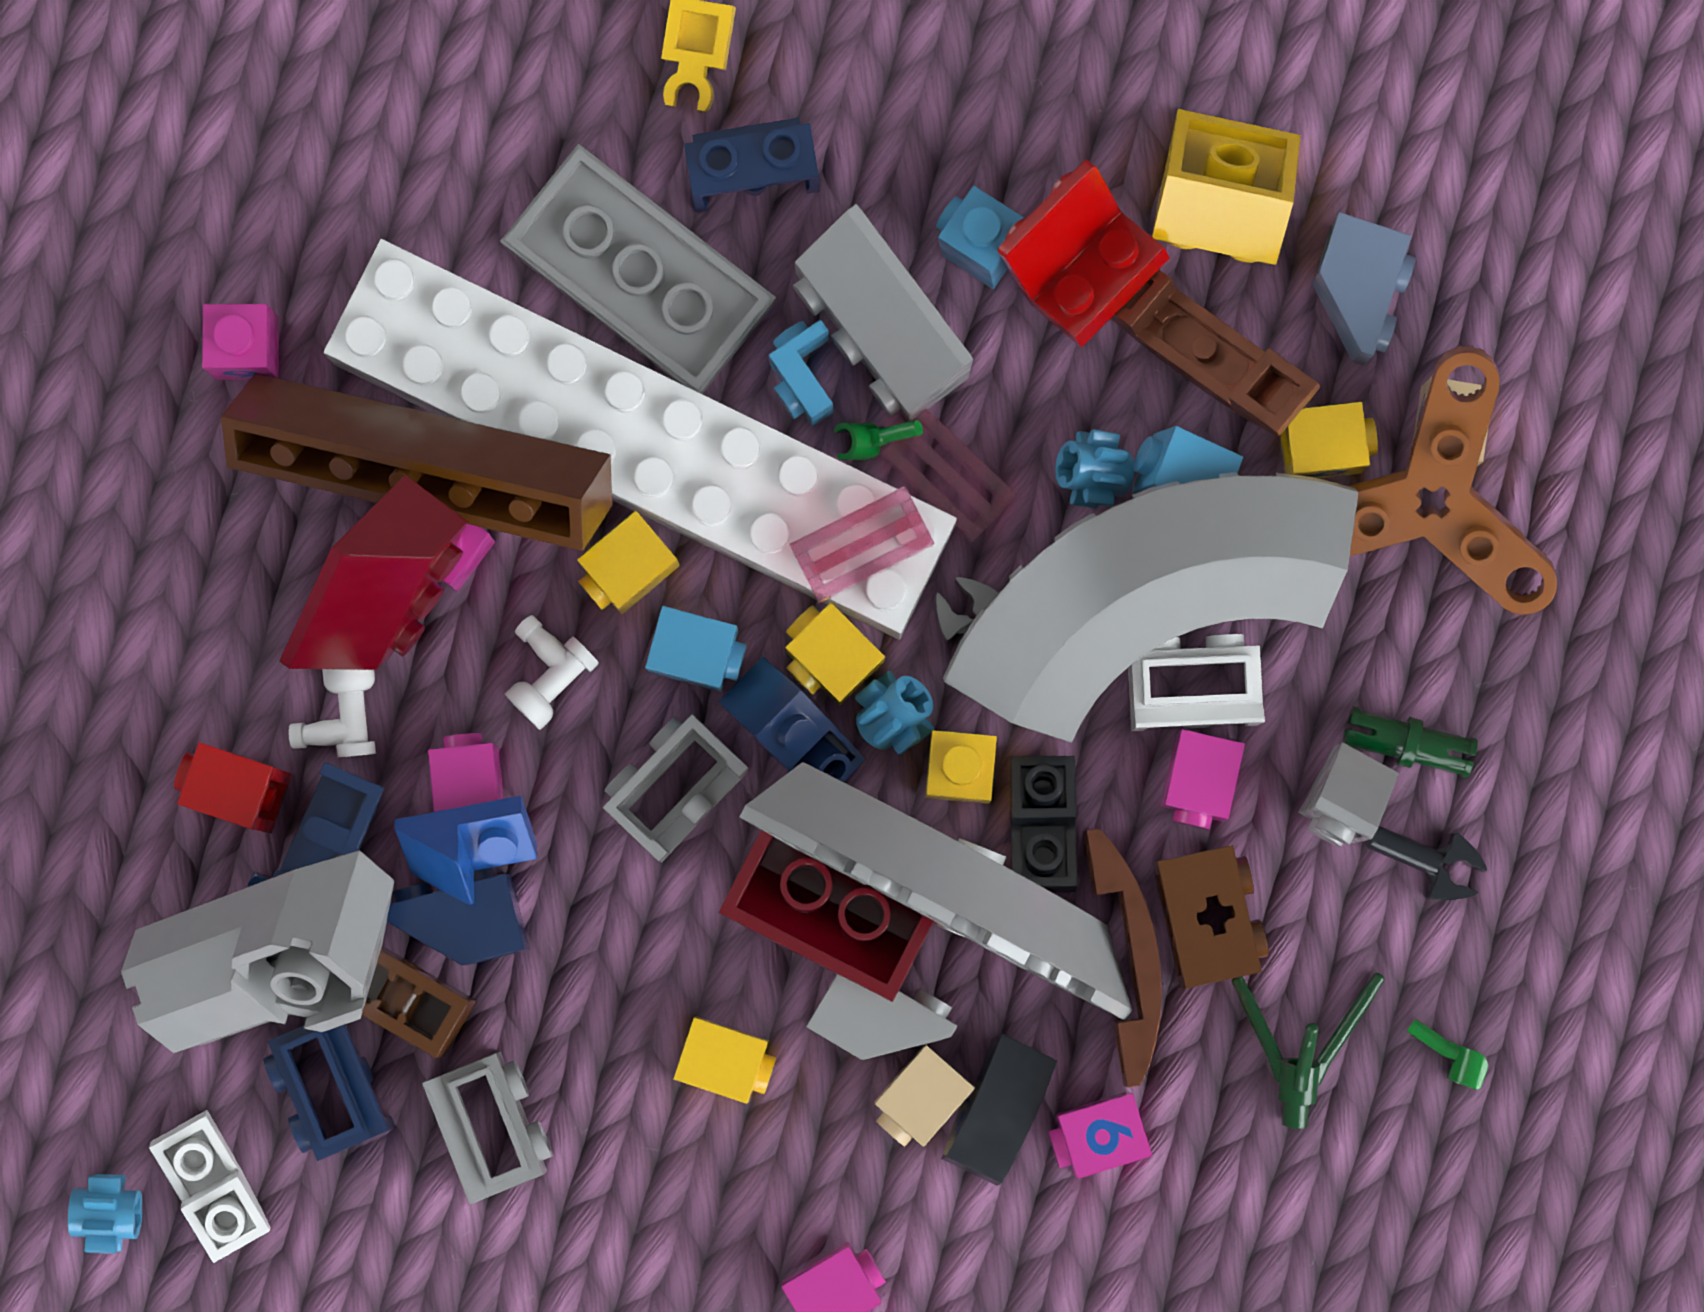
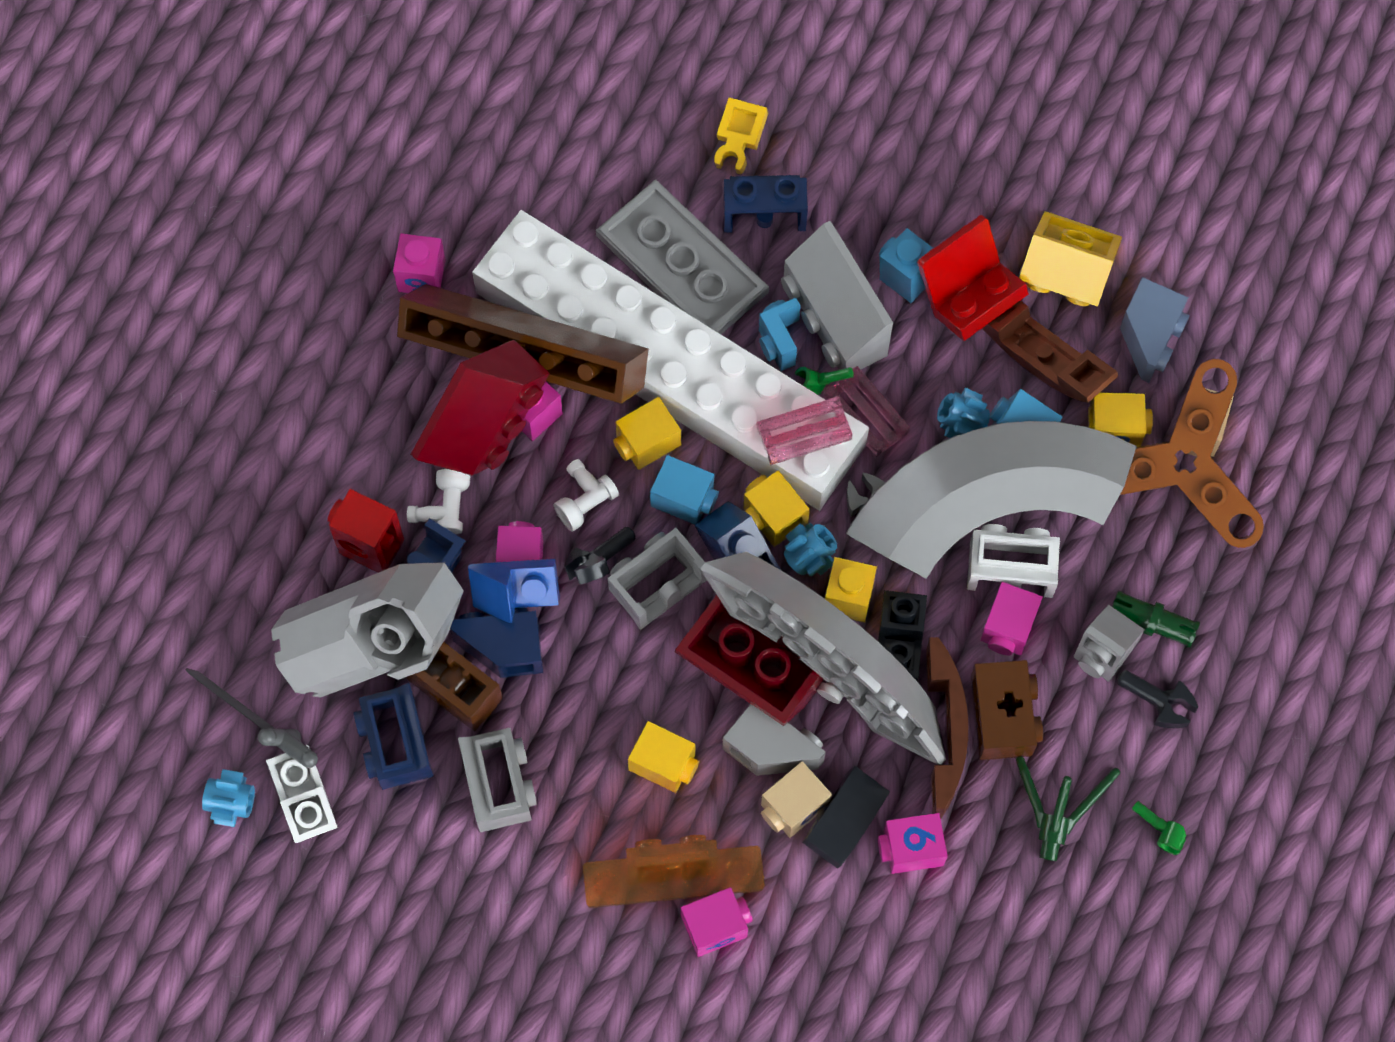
camera: 10 degrees right, 15 degrees down
none -> dark grey sword [186,668,318,768]
none -> black bar [564,527,636,585]
none -> clear orange bracket [583,835,765,908]

